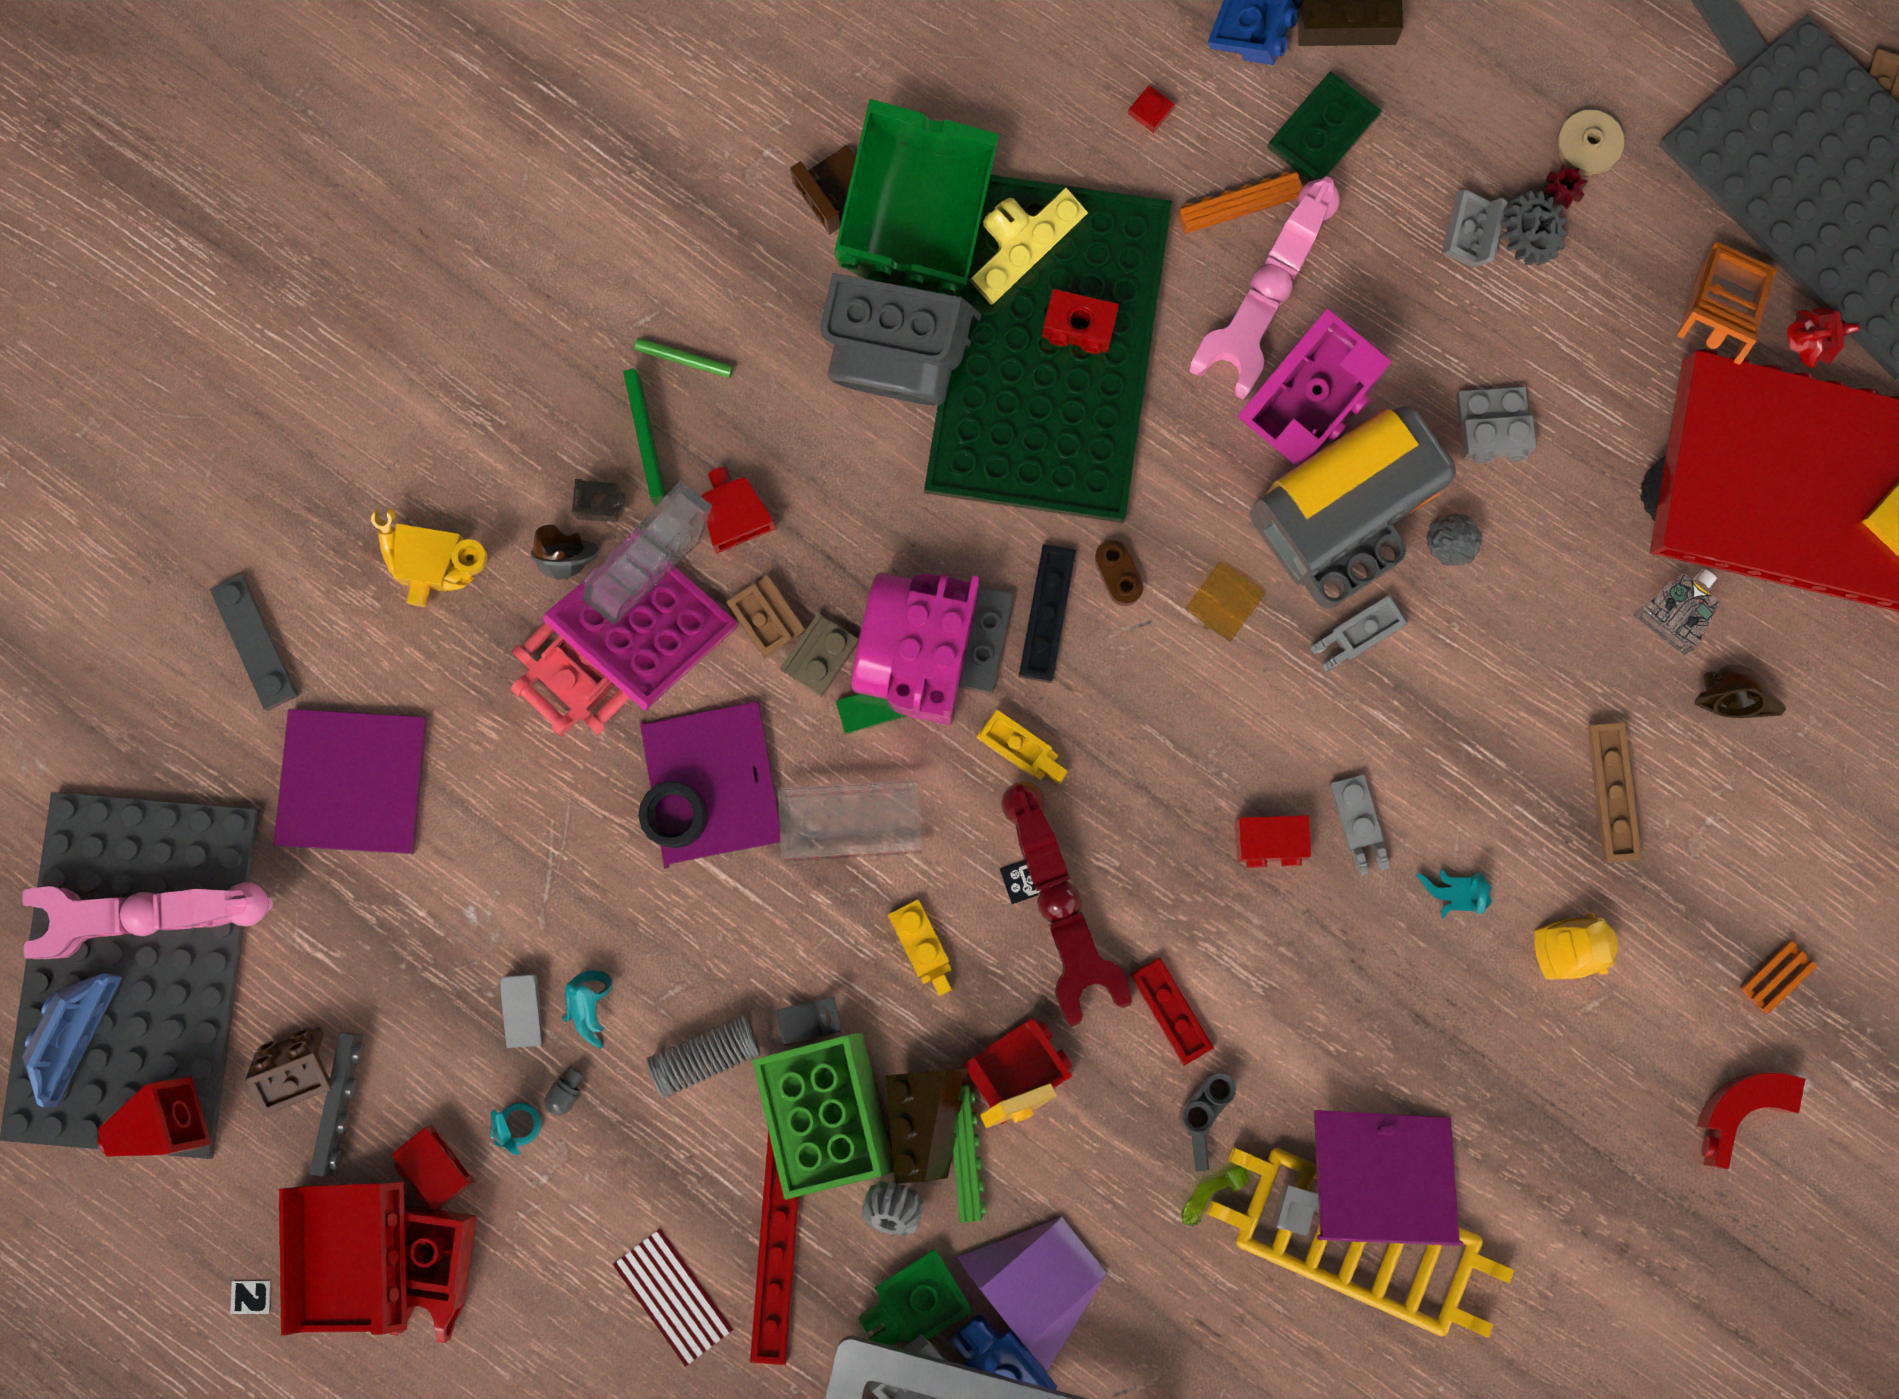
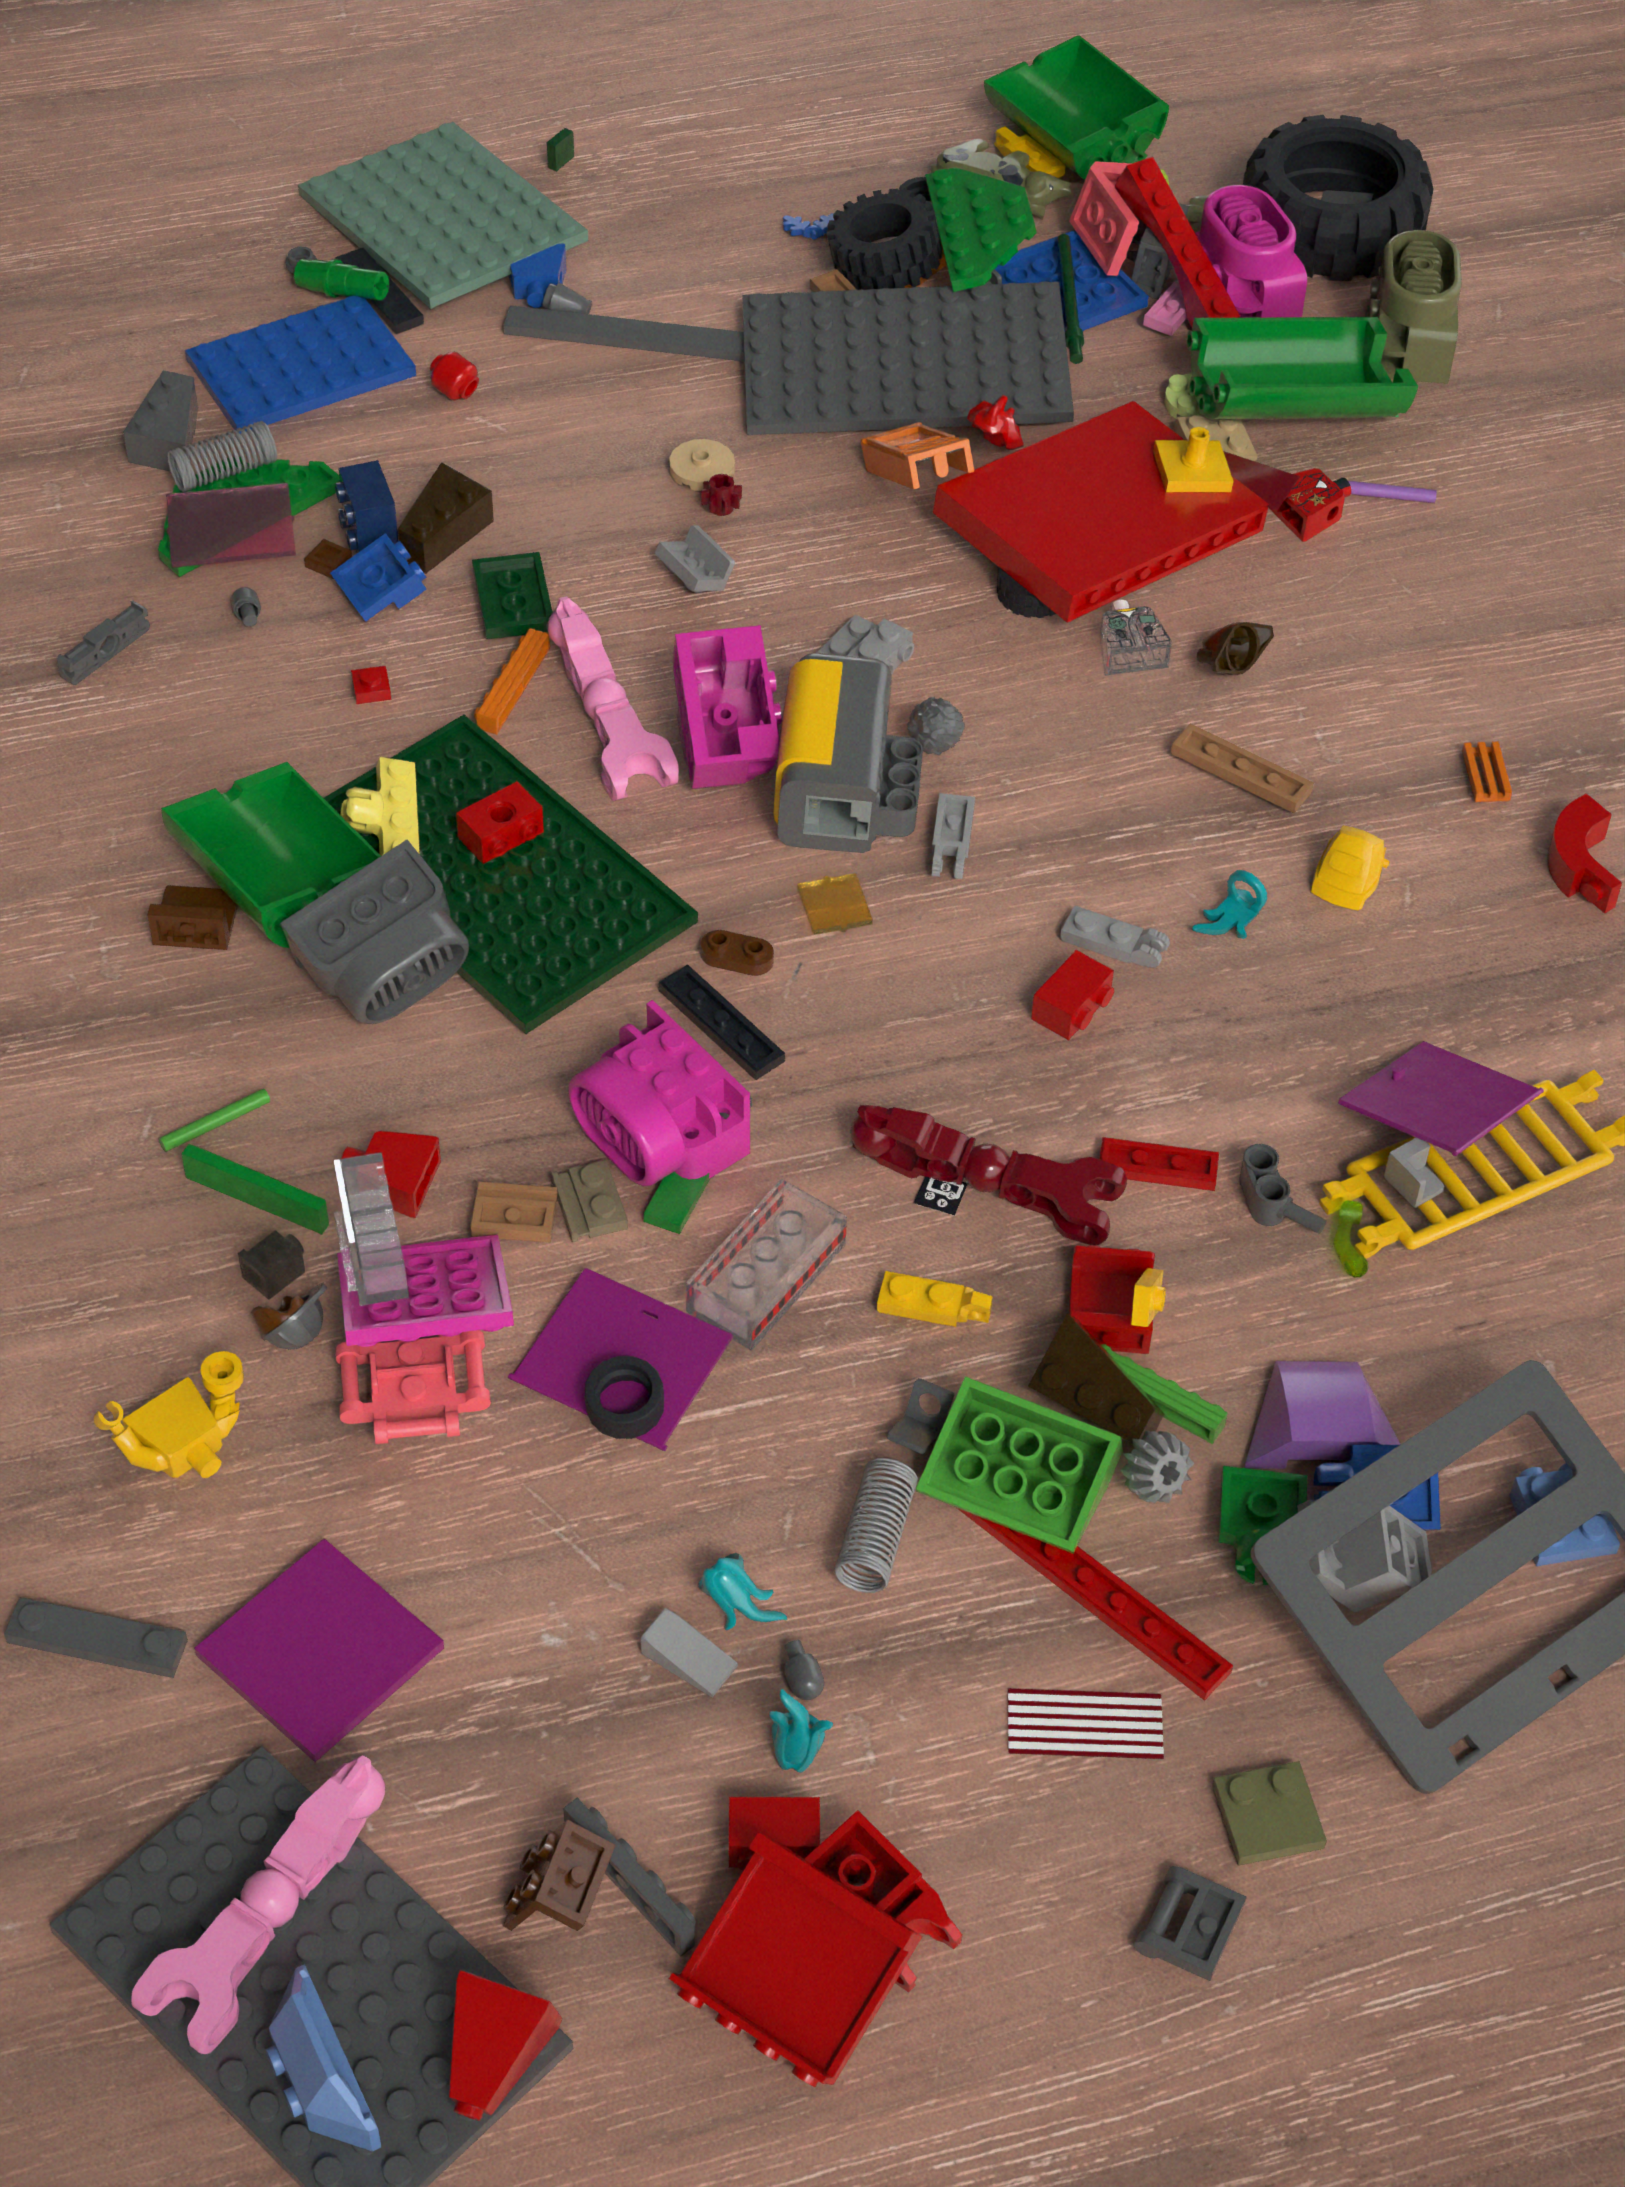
camera: 55 degrees left, 30 degrees down
sticker [230,1281,271,1314] -> none
yellow hinge [977,709,1068,785] -> none
dark grey gear [1500,191,1568,266] -> none

